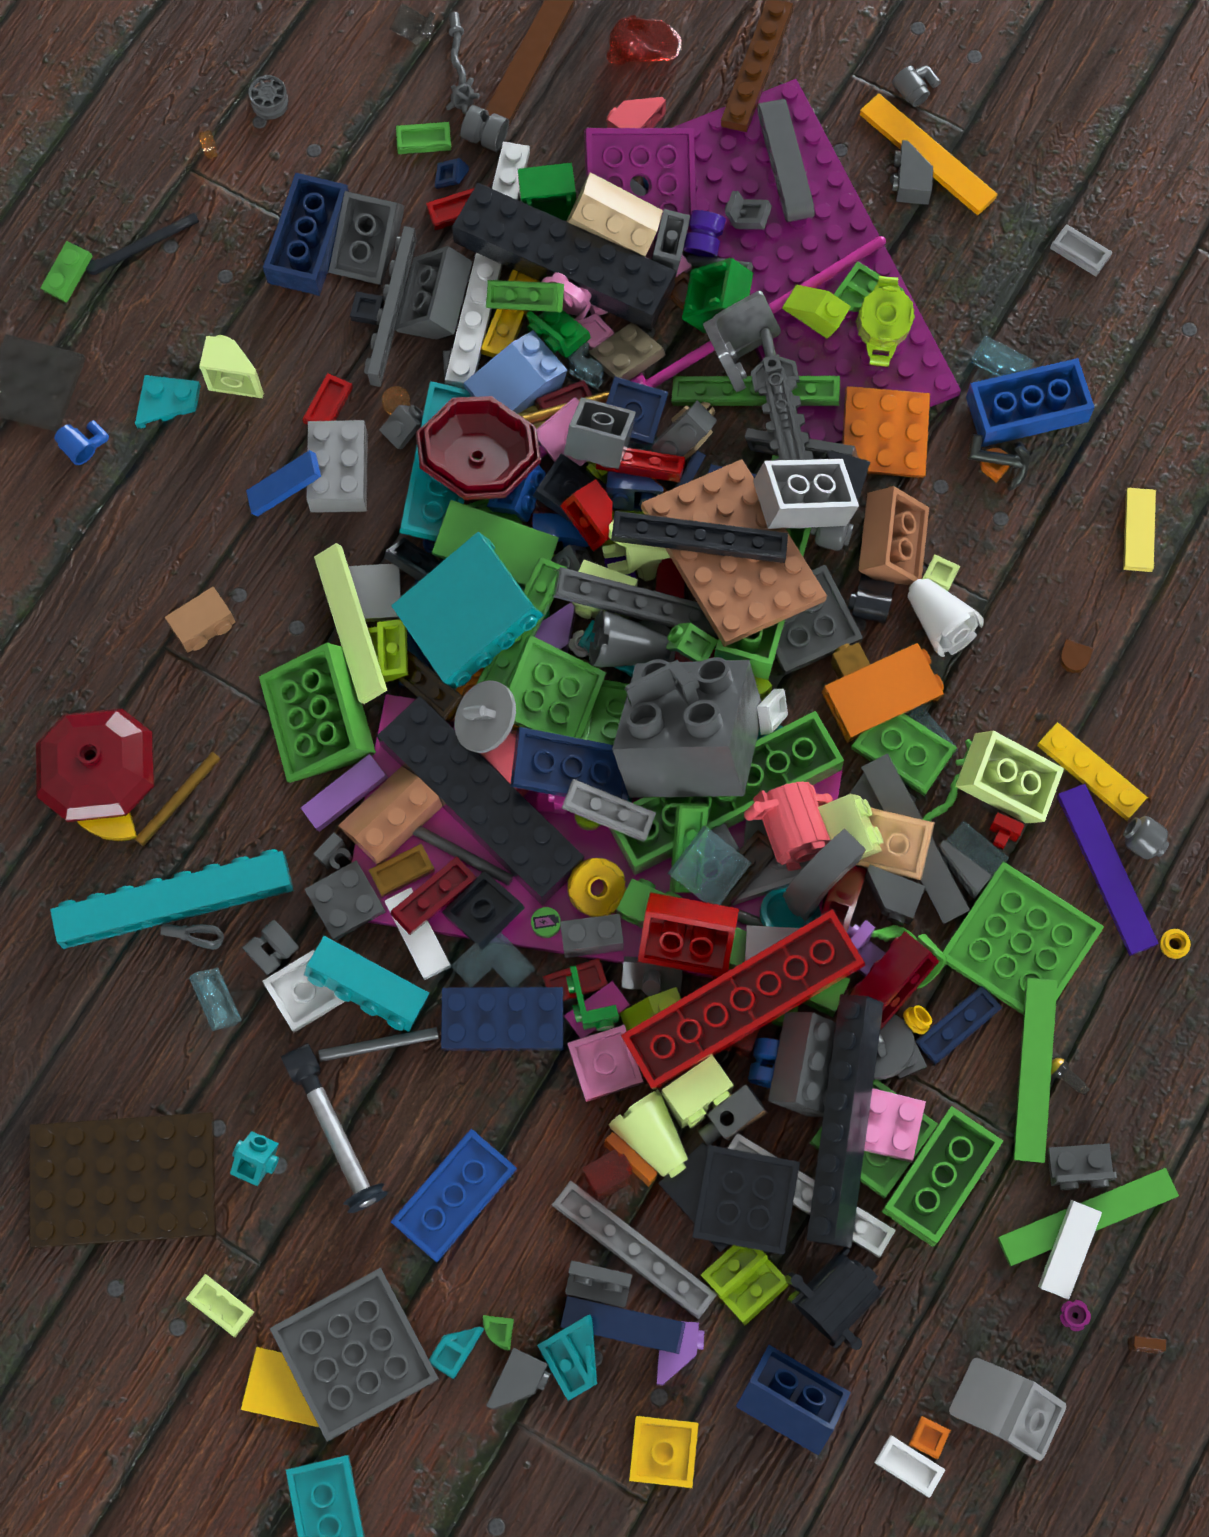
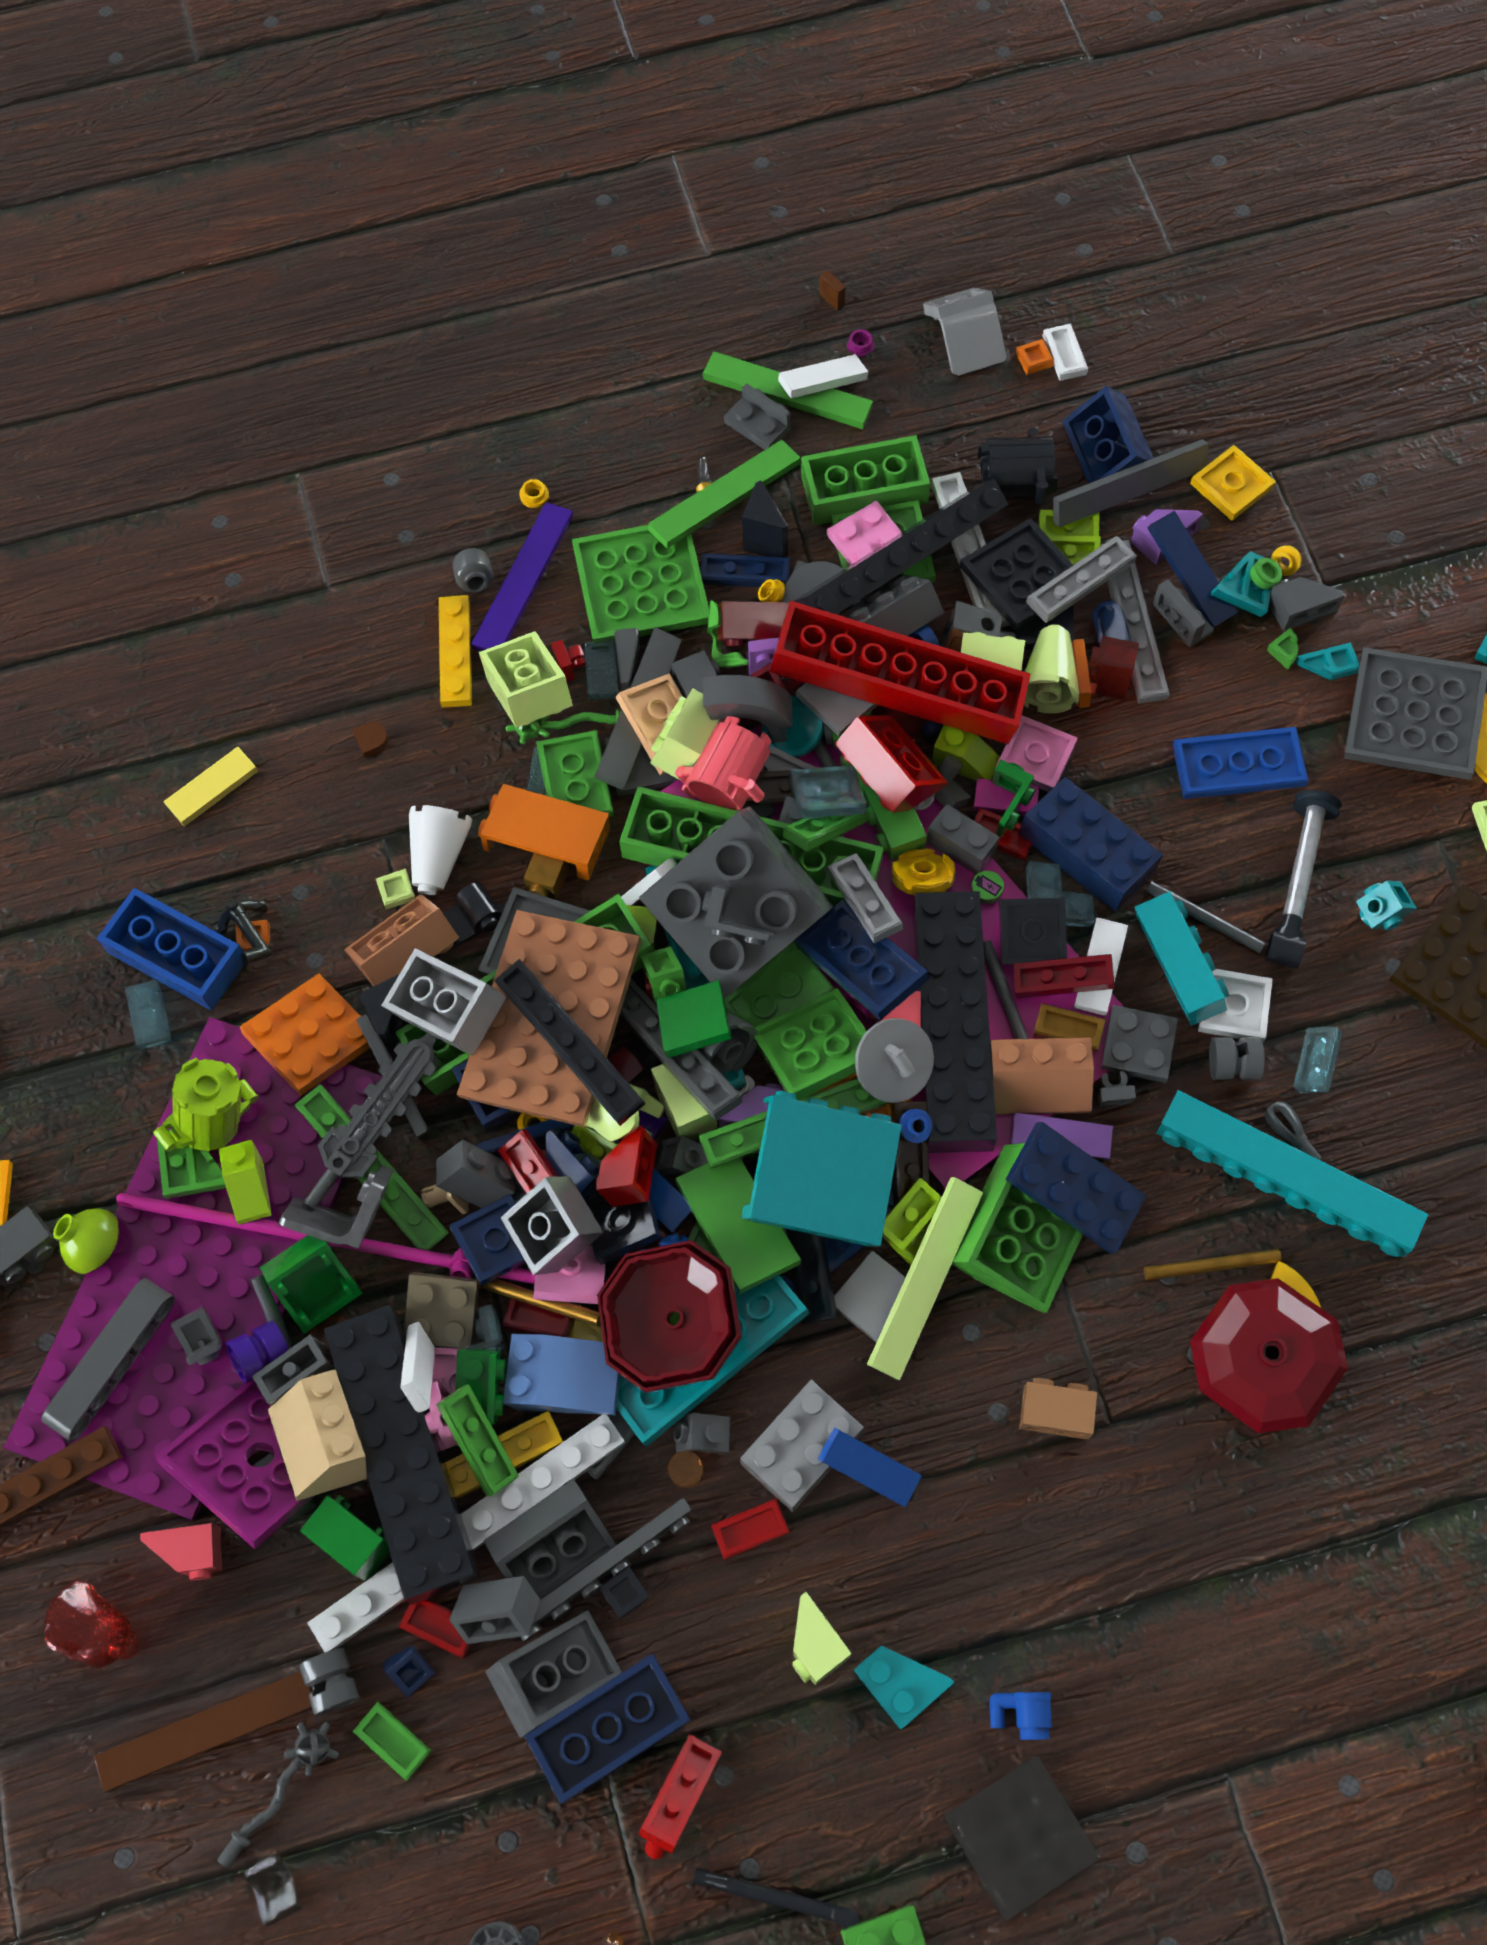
camera: 135 degrees left, 5 degrees down
none -> lime piece [53,1208,119,1274]
none -> white tile [400,1321,435,1413]
none -> dark grey brick [449,1576,540,1644]
none -> red piece [639,1734,722,1859]
none -> green tile [656,980,732,1058]
none -> black slope [742,481,788,557]
none -> blue plate [899,1109,932,1143]
none -> dark blue plate [1005,1121,1146,1253]
none -> light grey tile [1026,536,1137,623]
none -> dark grey tile [1053,439,1209,528]
none -> dark blue tile [1092,601,1132,659]
none -> bright green tile [1250,558,1282,590]
none -> yellow plate [1271,545,1302,576]

